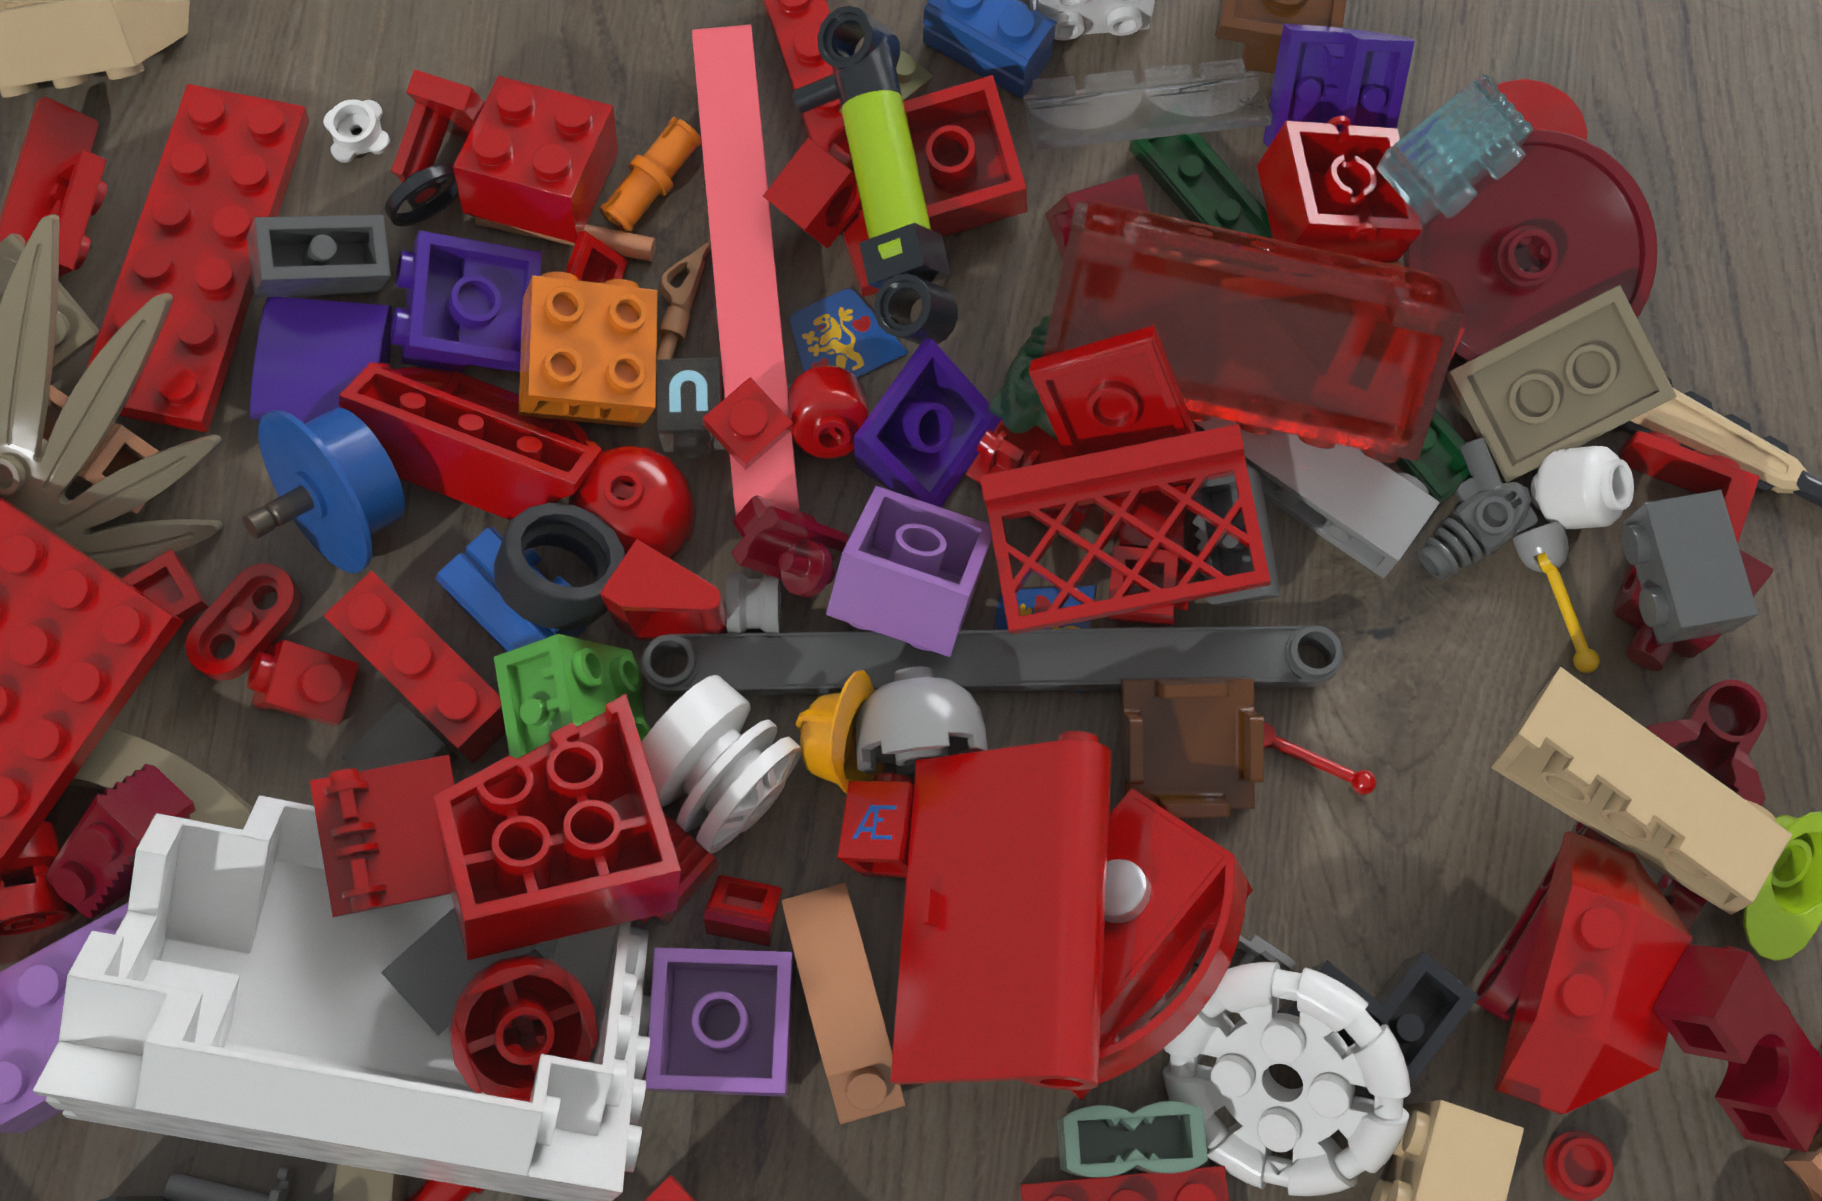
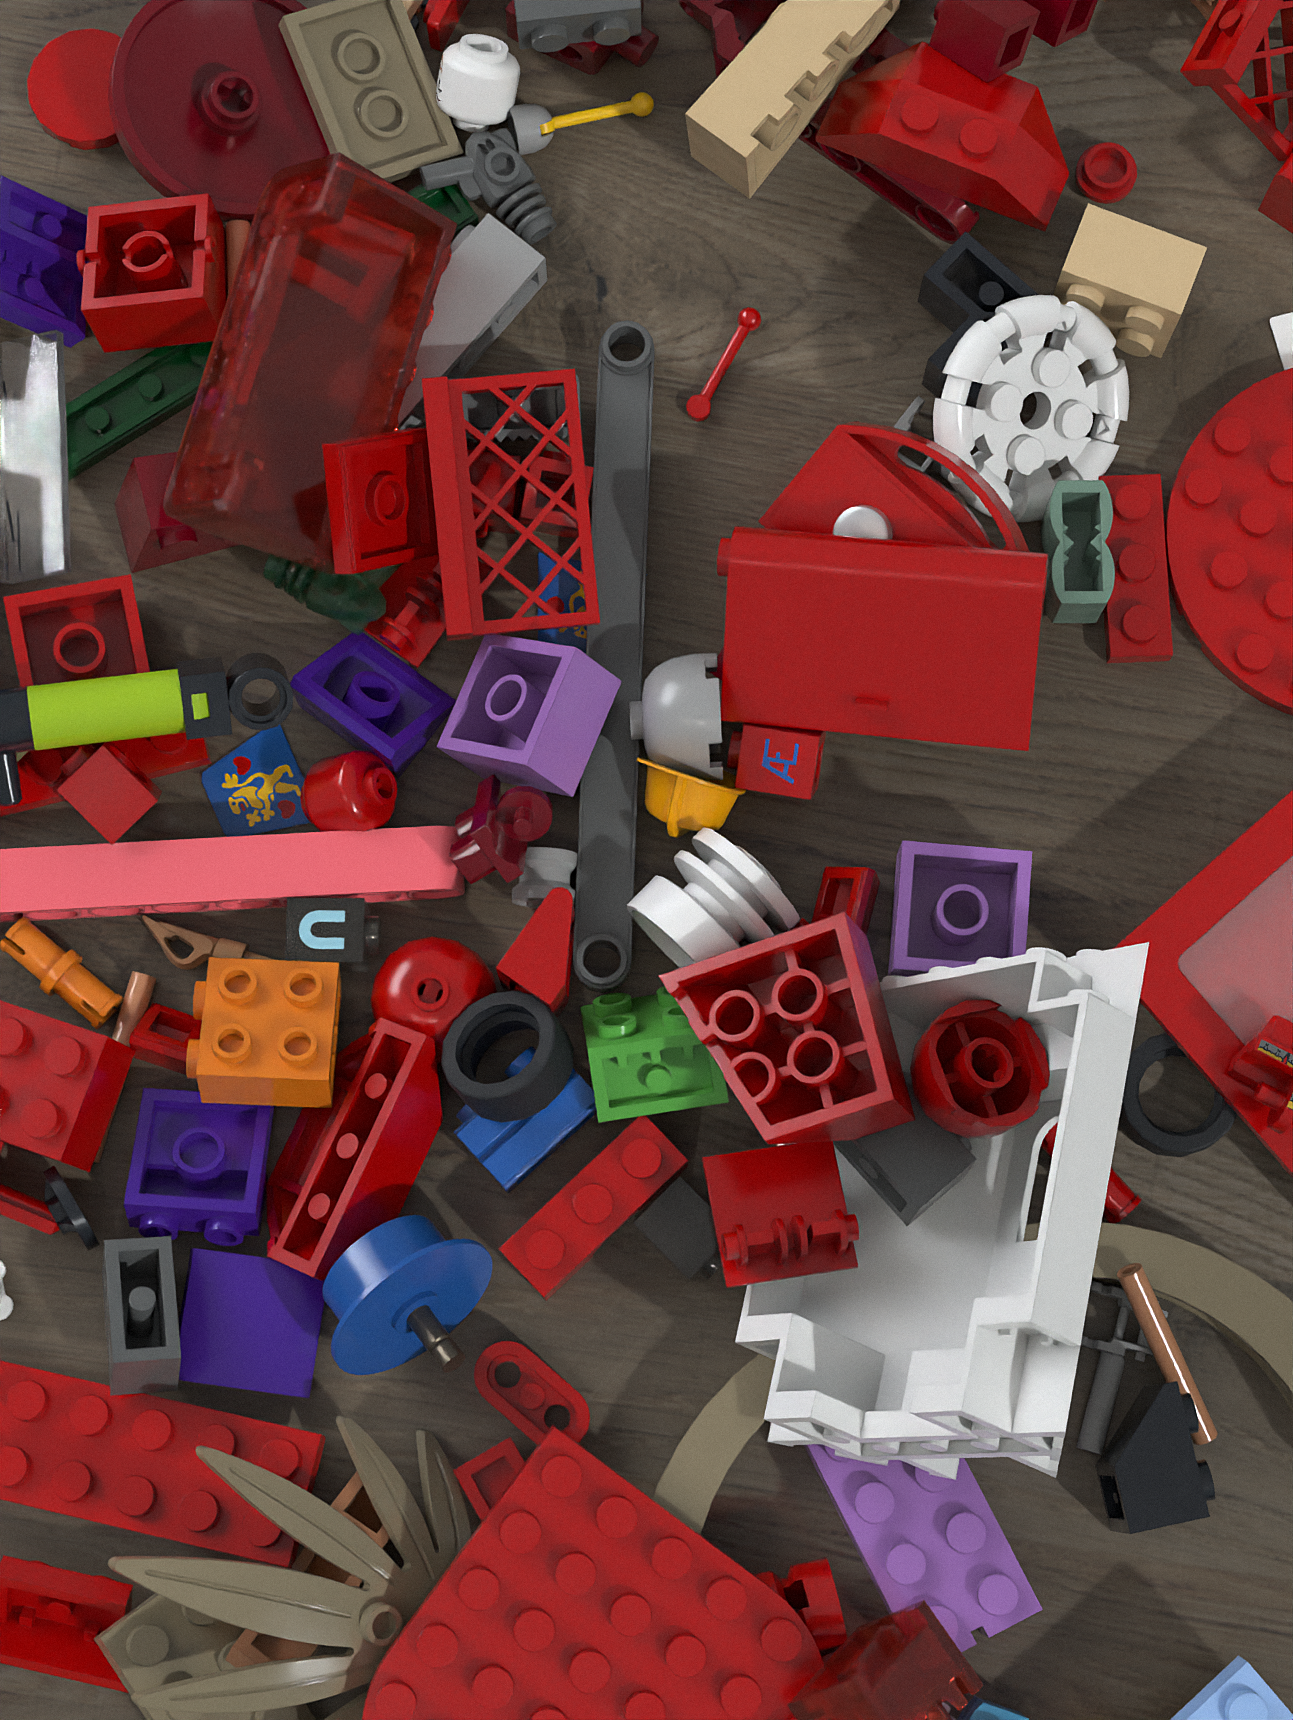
camera: 85 degrees left, 5 degrees up
dark red brick [46,764,195,918] -> none
red bracket [247,640,359,726] -> none
red plate [703,377,793,470] -> none
nougat arch [781,883,906,1124] -> none
reddish brown panel [1120,676,1264,818] -> none
clear light blue brick [1376,74,1533,224] -> none

